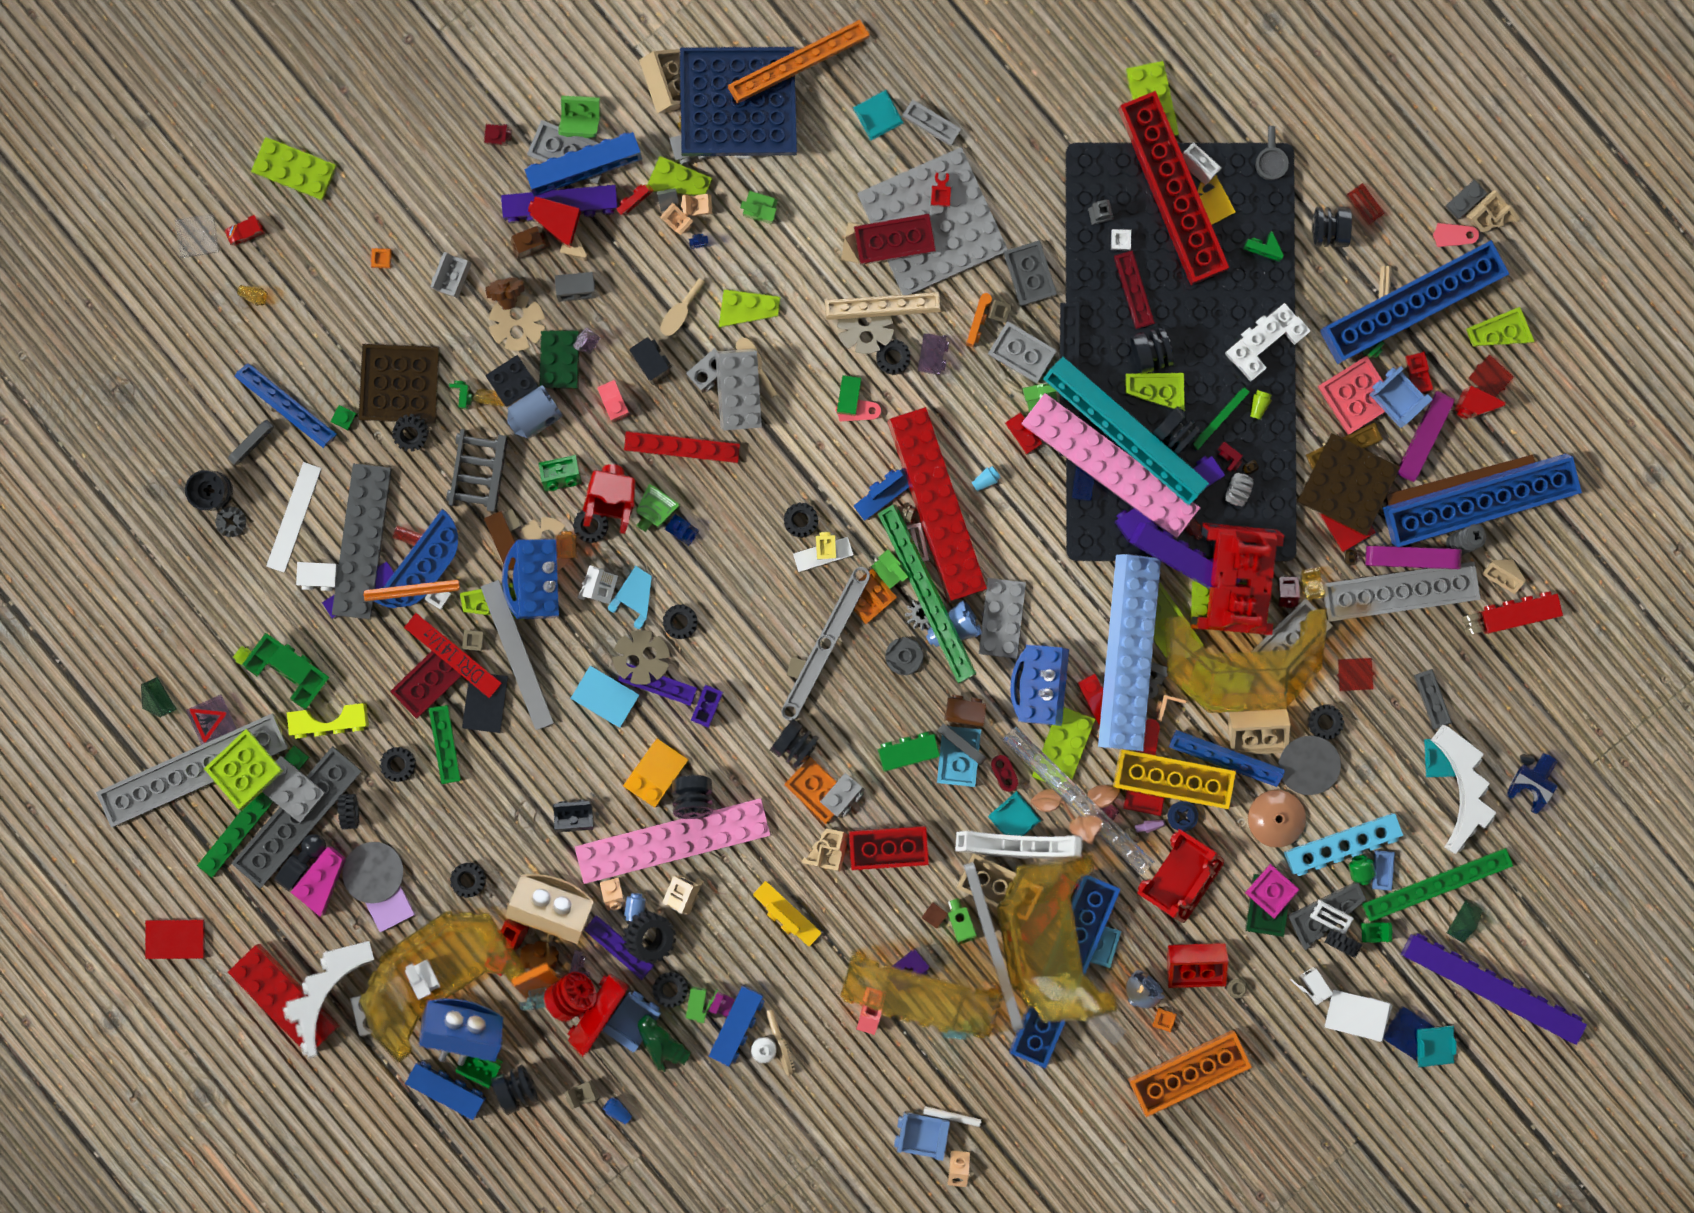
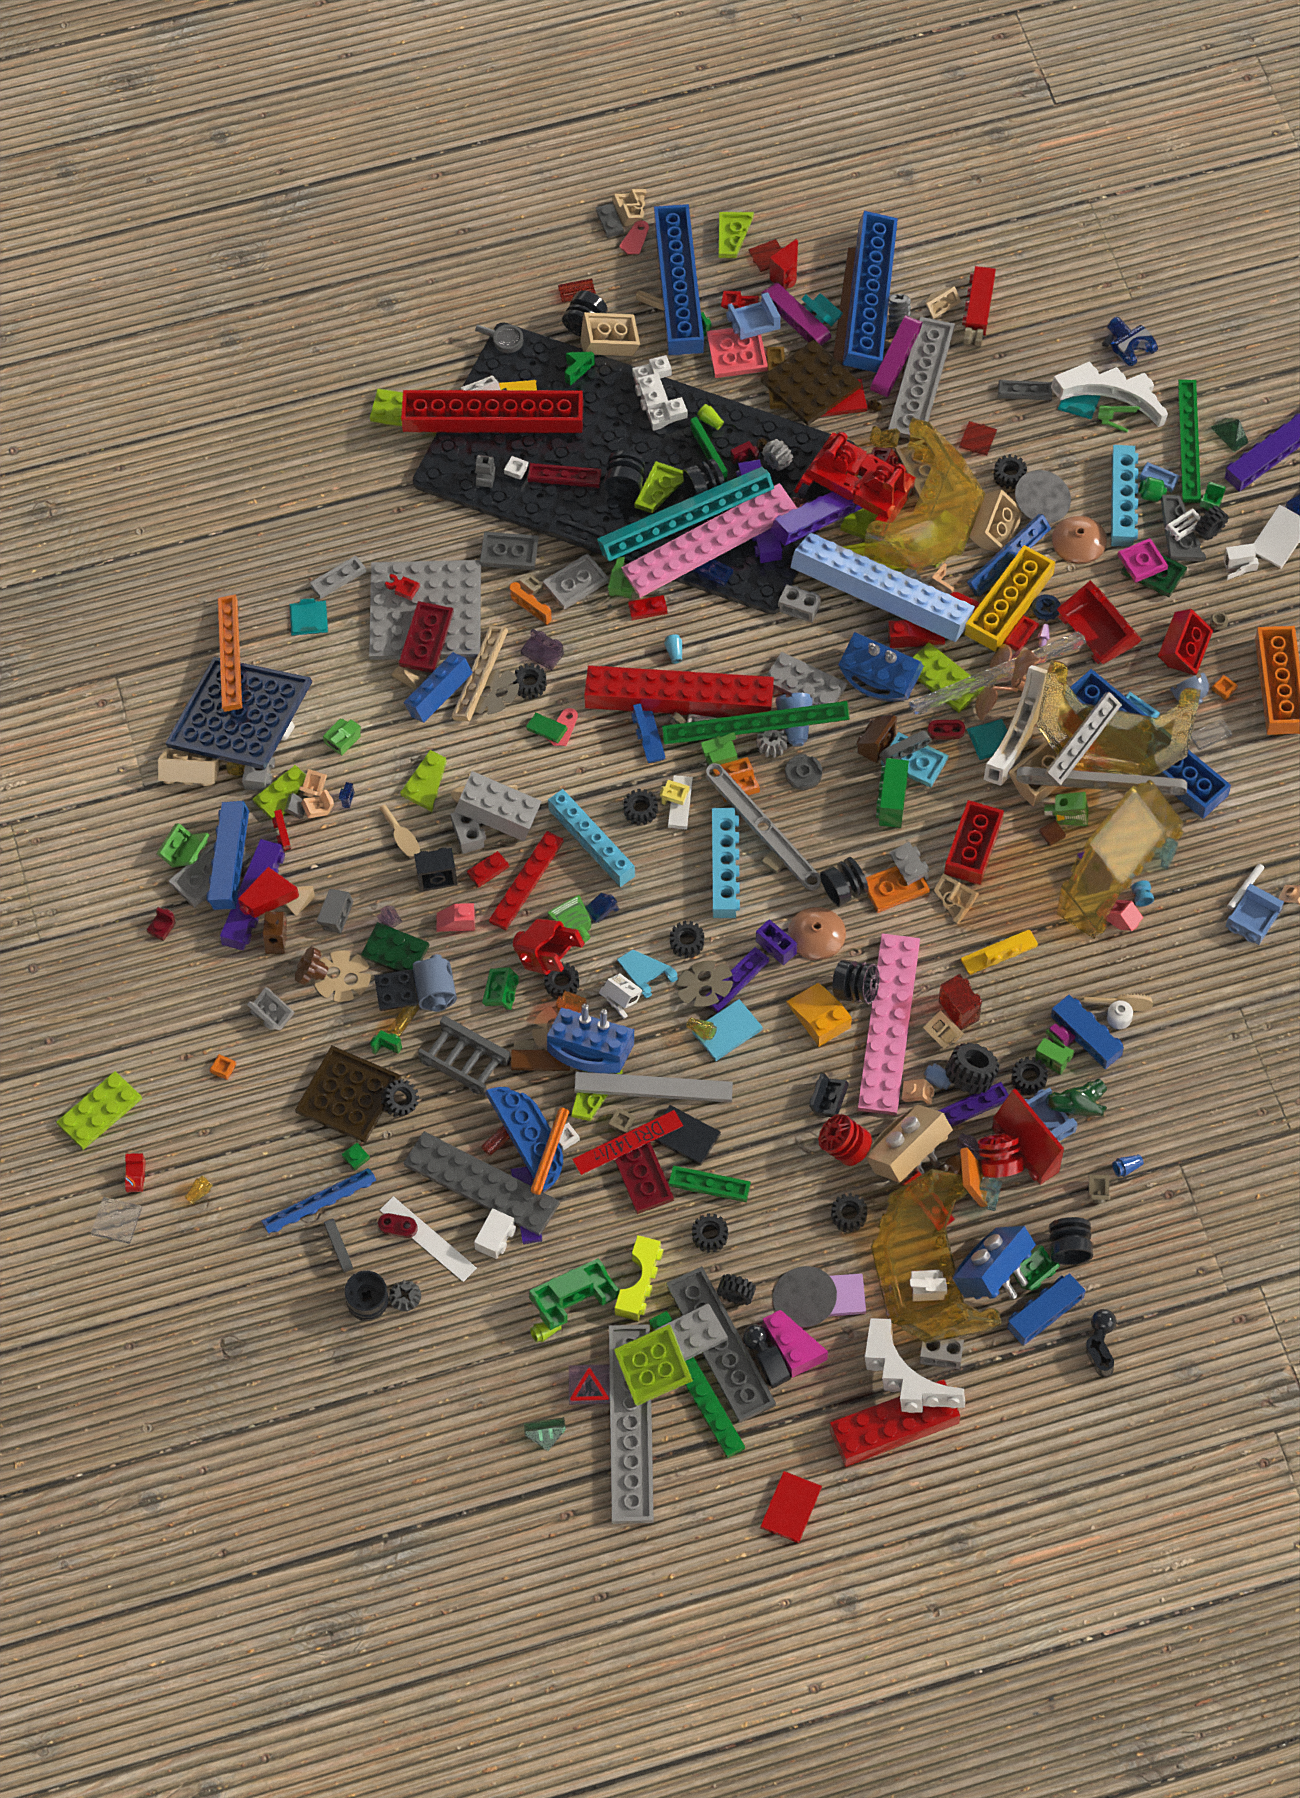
camera: 65 degrees left, 25 degrees down
none -> dark red plate [378,1213,418,1238]
none -> blue brick [404,652,473,723]
none -> red plate [467,851,509,888]
none -> medium azure brick [548,789,635,887]
none -> tan slope [581,313,640,356]
none -> clear yellow cone [686,1017,717,1040]
none -> medium azure brick [712,808,740,918]
none -> light grey brick [778,584,821,623]
none -> nougat dish [788,907,846,960]
none -> teal bracket [801,293,843,327]
none -> red wheel [818,1114,872,1166]
none -> clear red brick [938,974,982,1031]
none -> light grey plate [1044,692,1122,786]
none -> black beam [1086,1309,1117,1377]
none -> bright green plant [1098,405,1140,433]
none -> dark azure wheel [1131,880,1154,907]

